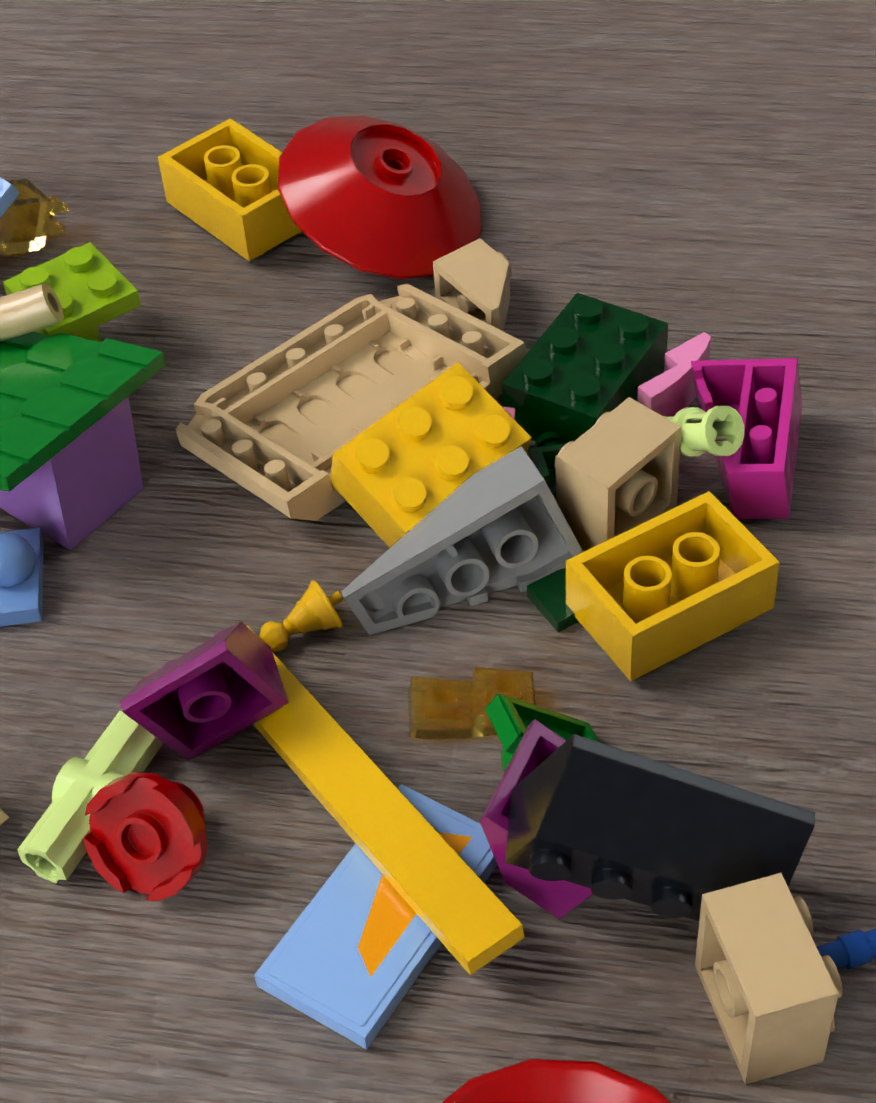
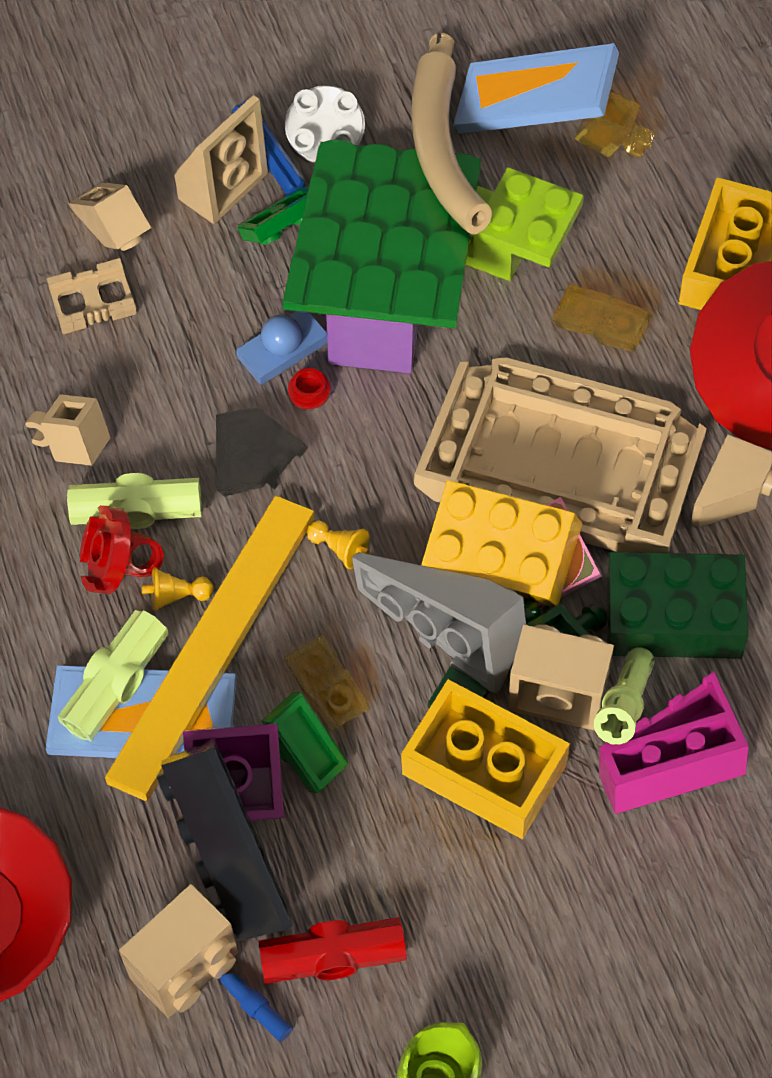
camera: 60 degrees right, 15 degrees up
magenta slope [120,621,289,761] -> none
bright pink slope [637,332,711,417] -> none
none -> yellowish green piece [58,610,169,742]
none -> yellow piece [142,567,214,611]
none -> clear smoke slope [216,408,308,497]
none -> red piece [258,917,407,984]
none -> red plate [288,368,330,409]
none -> clear yellow slope [552,284,652,352]

